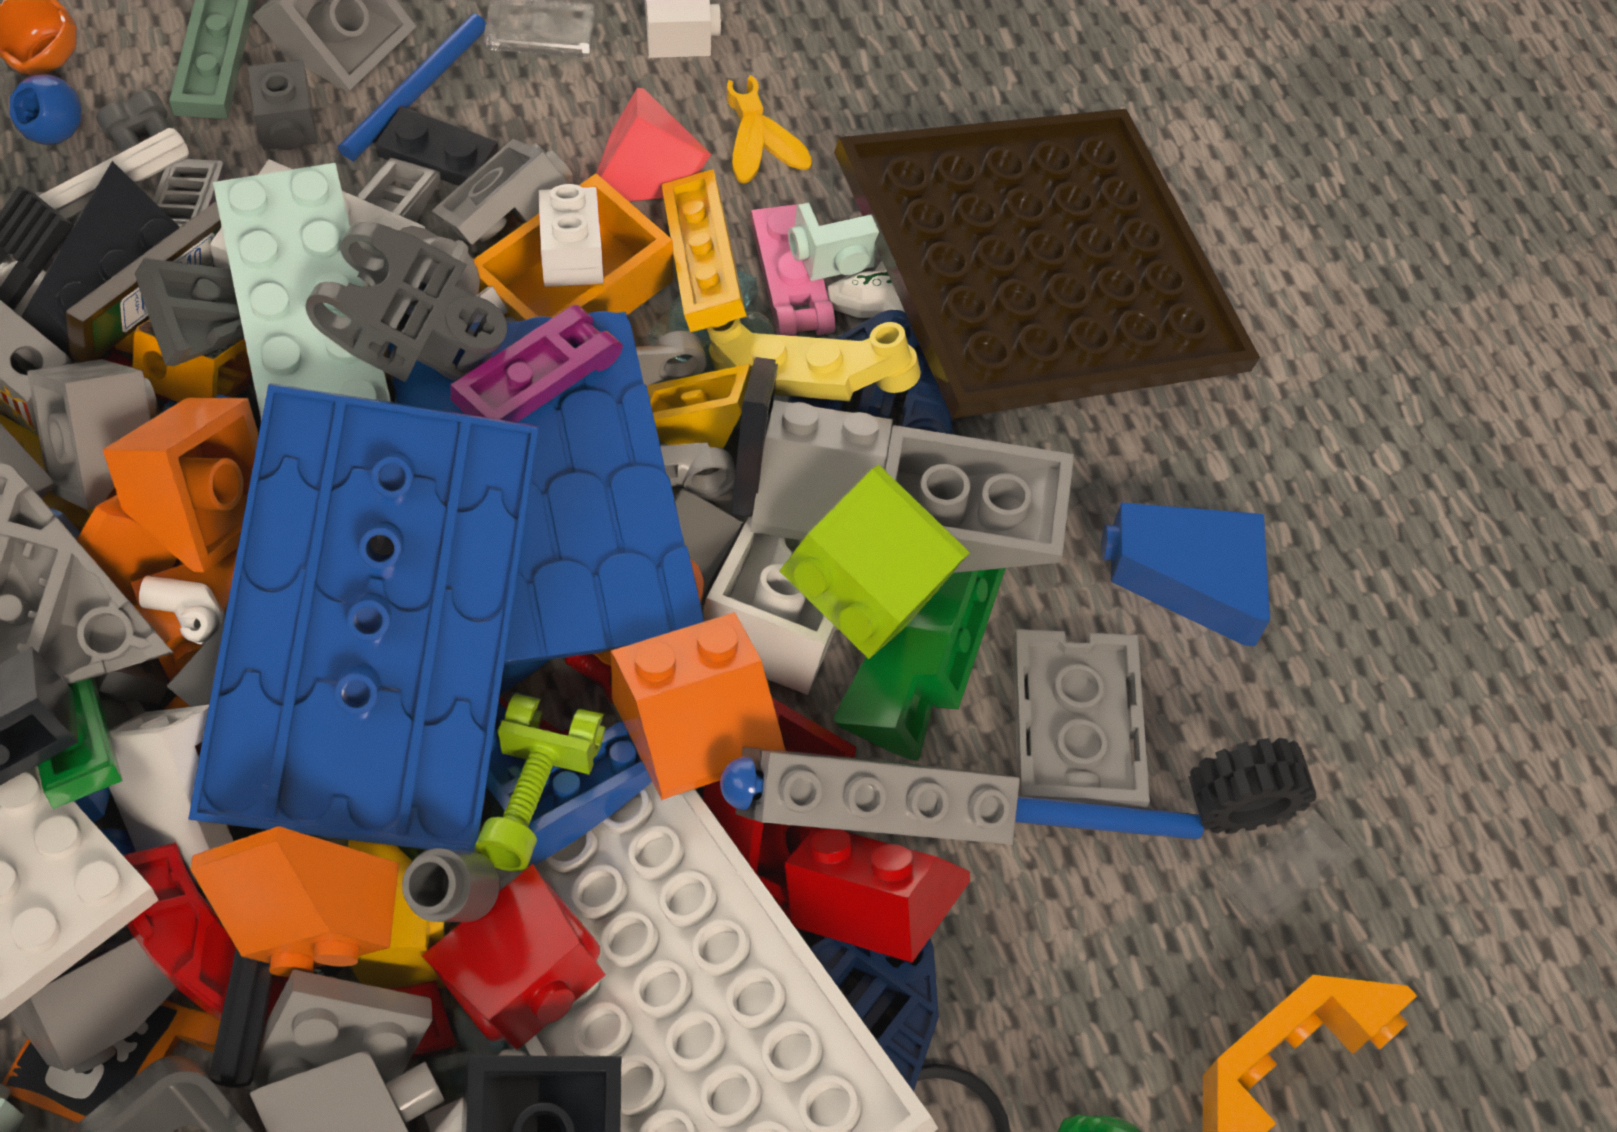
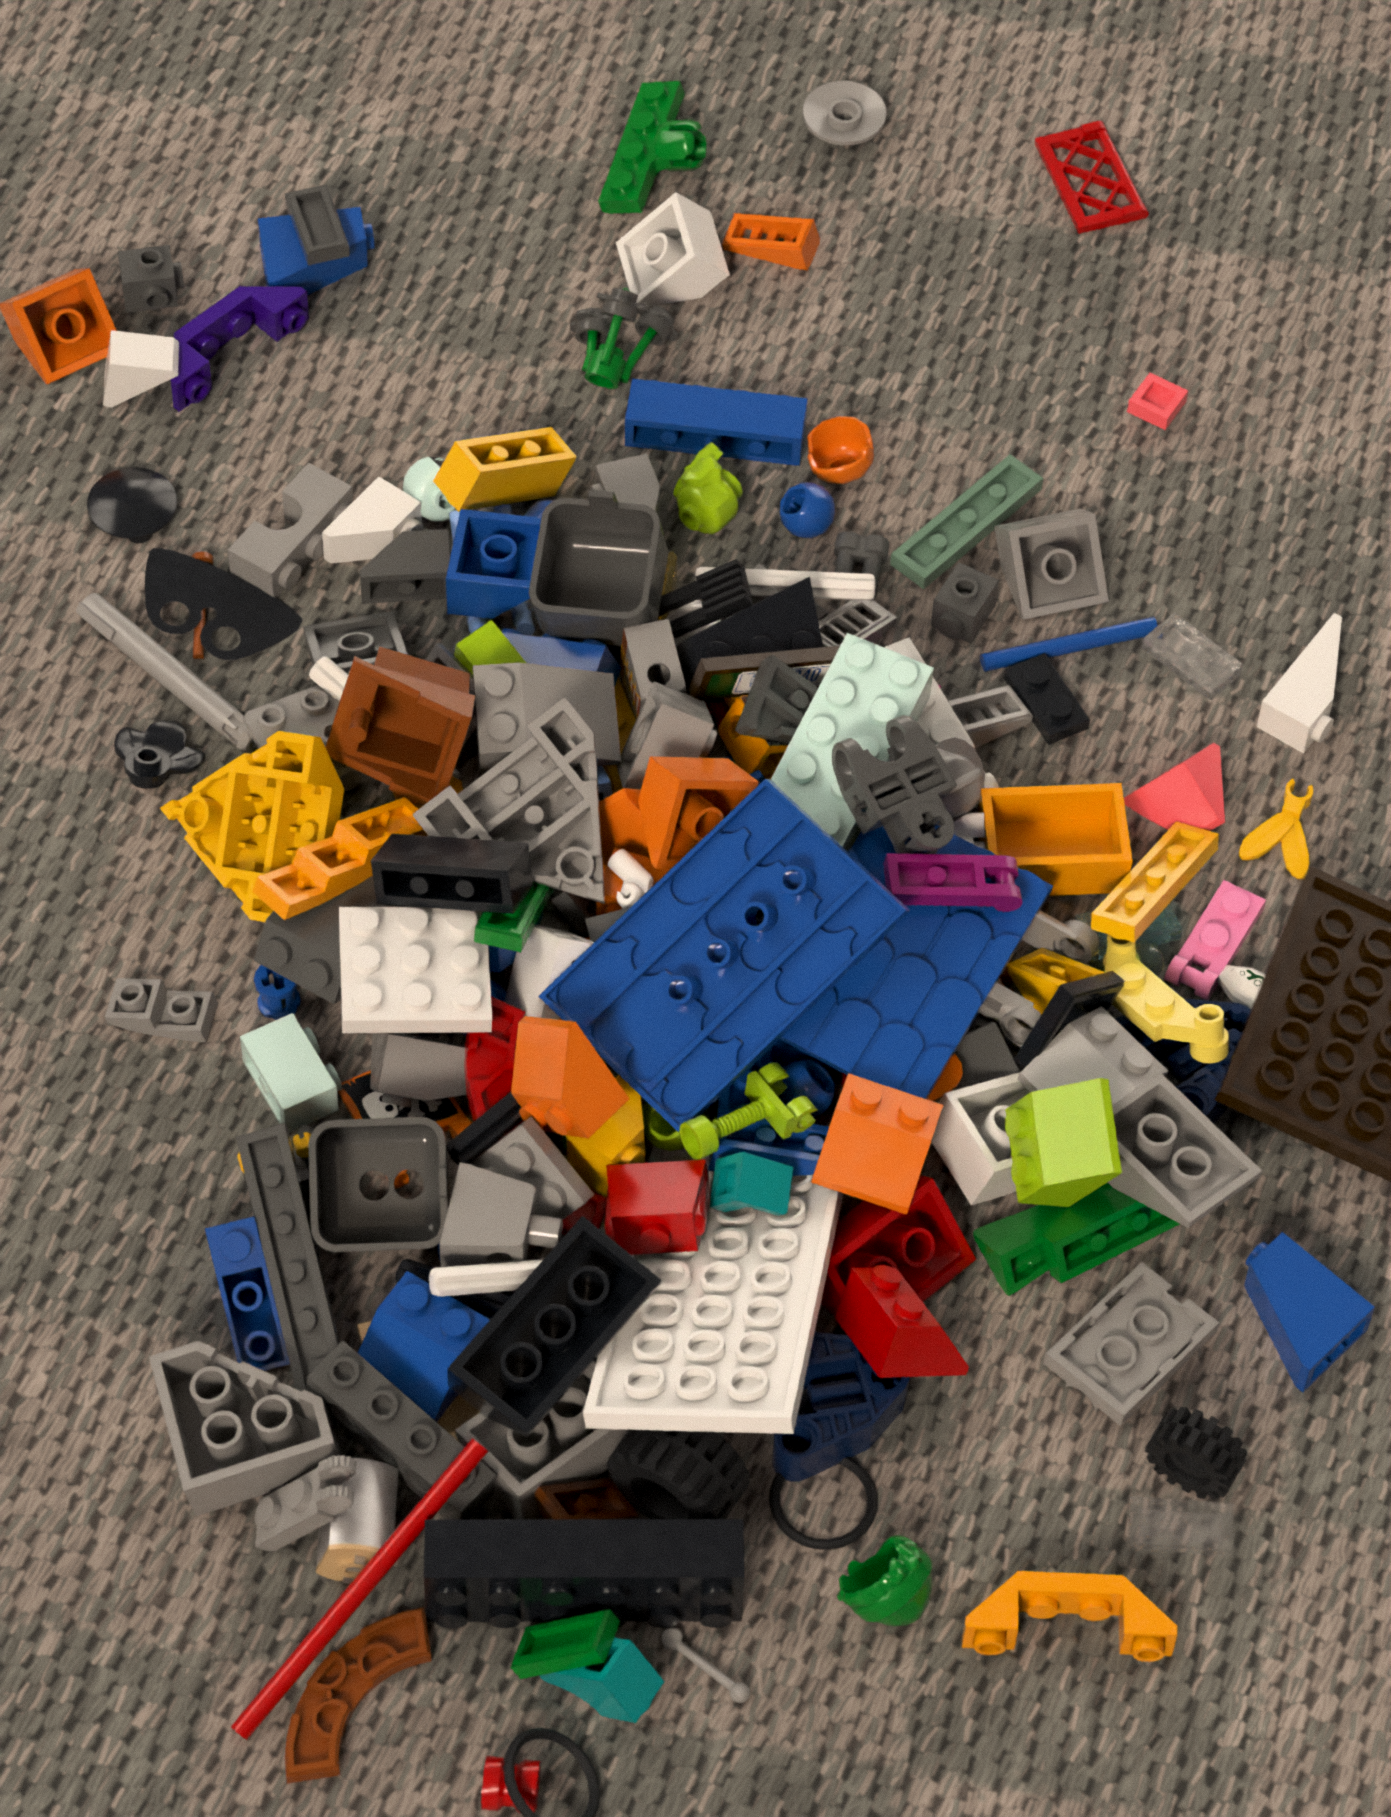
camera: 45 degrees right, 5 degrees down
dark grey brick [402,848,500,922] -> none
light grey plate [432,139,573,245] -> none
white plate [538,184,603,287] -> none
light grey piece [720,747,1204,845] -> none
light aqua bracket [788,203,879,281] -> none
none -> teal panel [709,1152,793,1216]
none -> blue piece [778,1059,835,1118]

